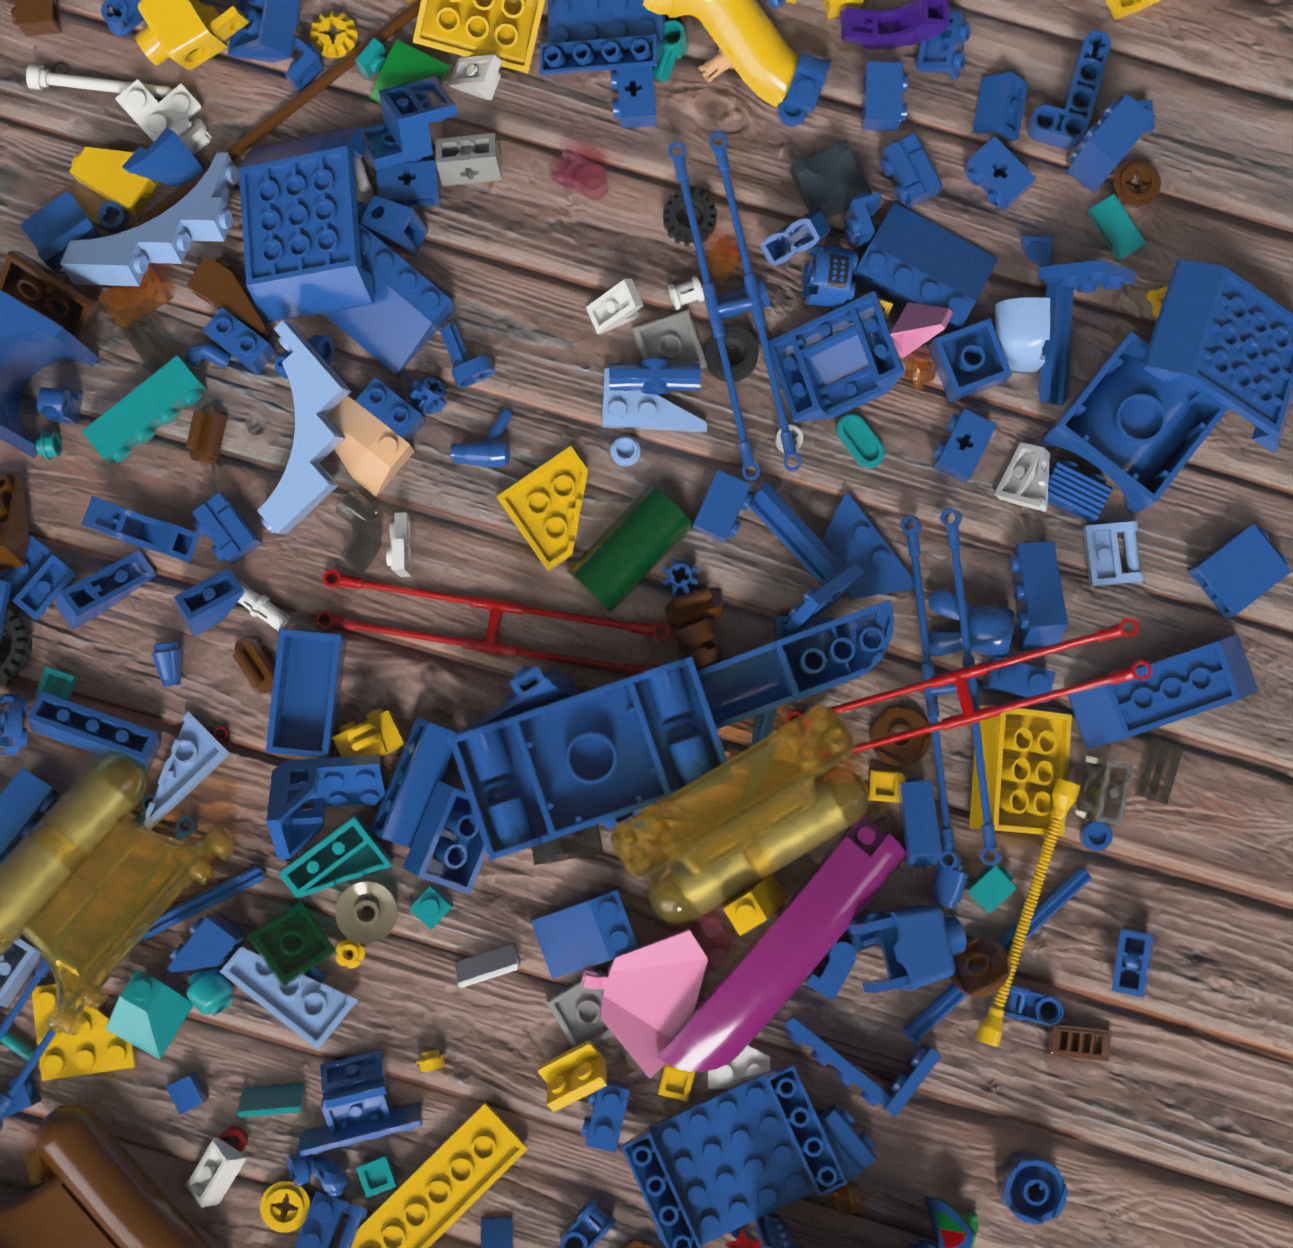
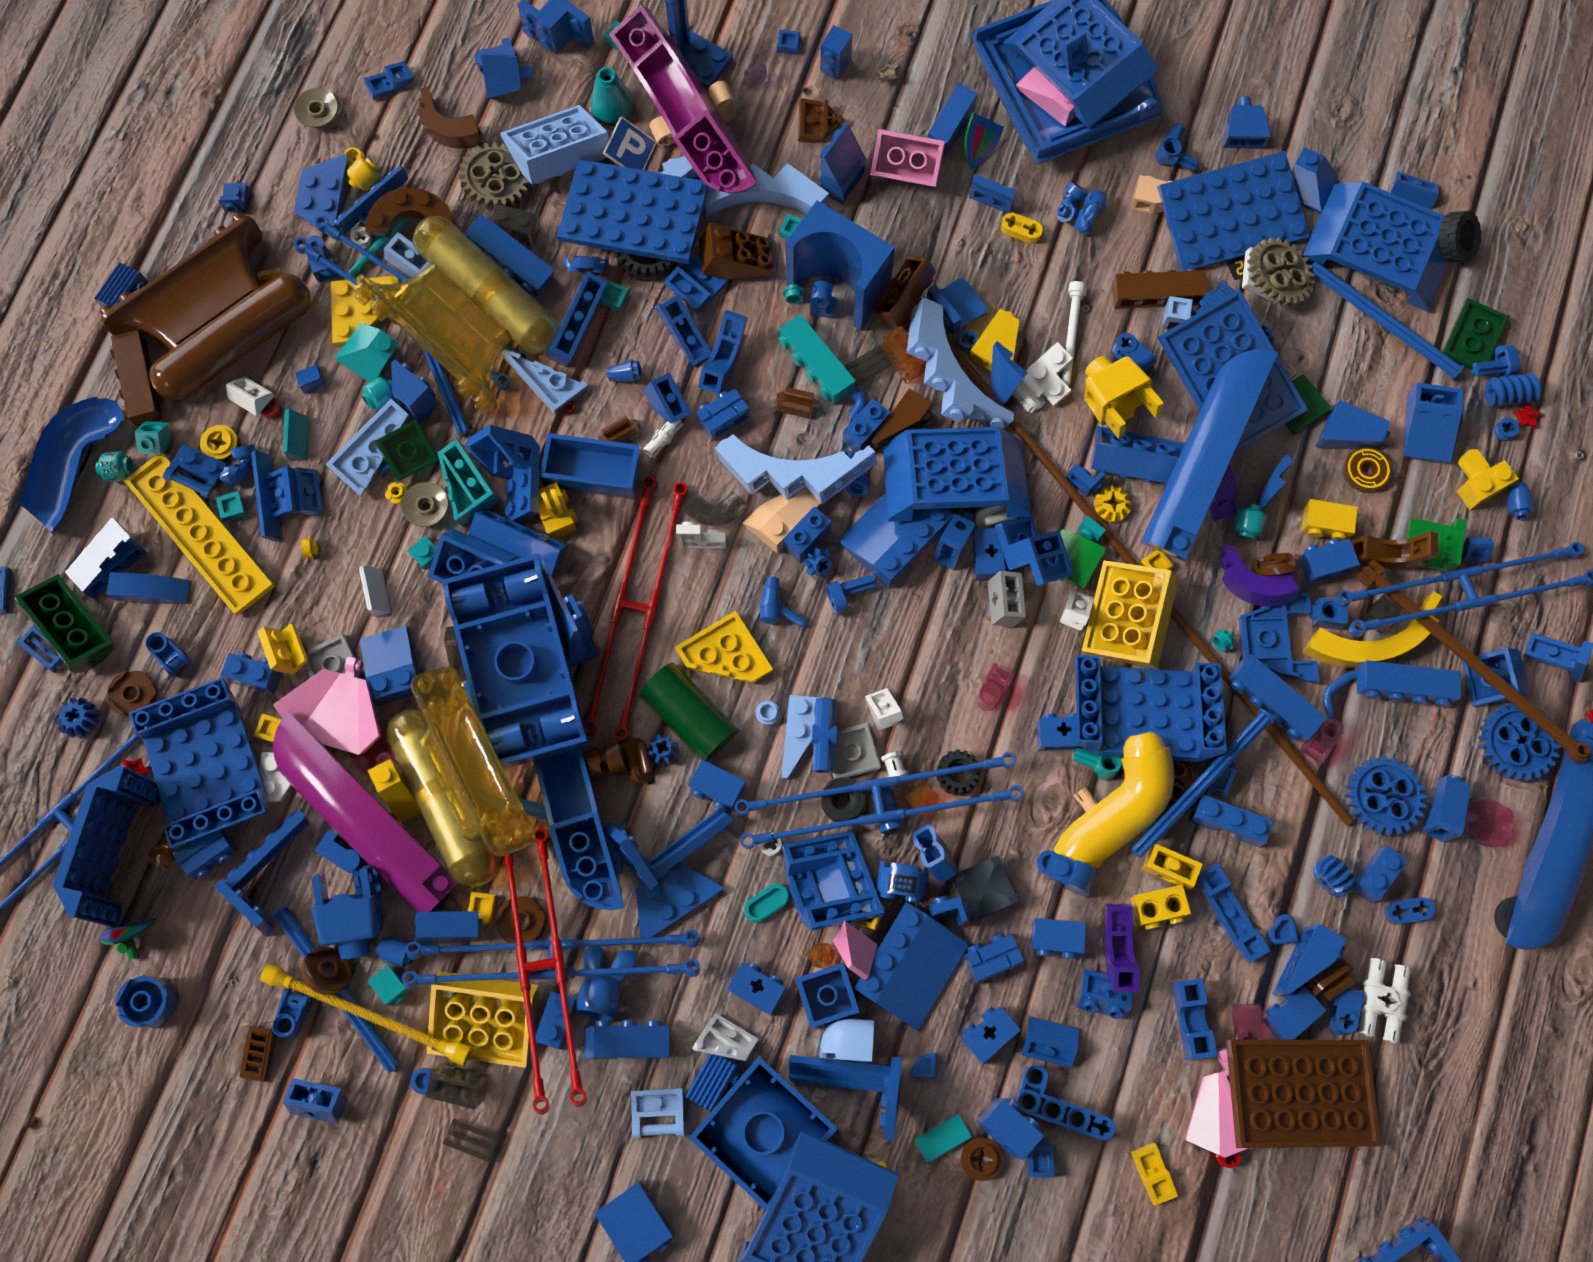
camera: 100 degrees right, 10 degrees down
blue slope [1067,634,1259,749] -> none

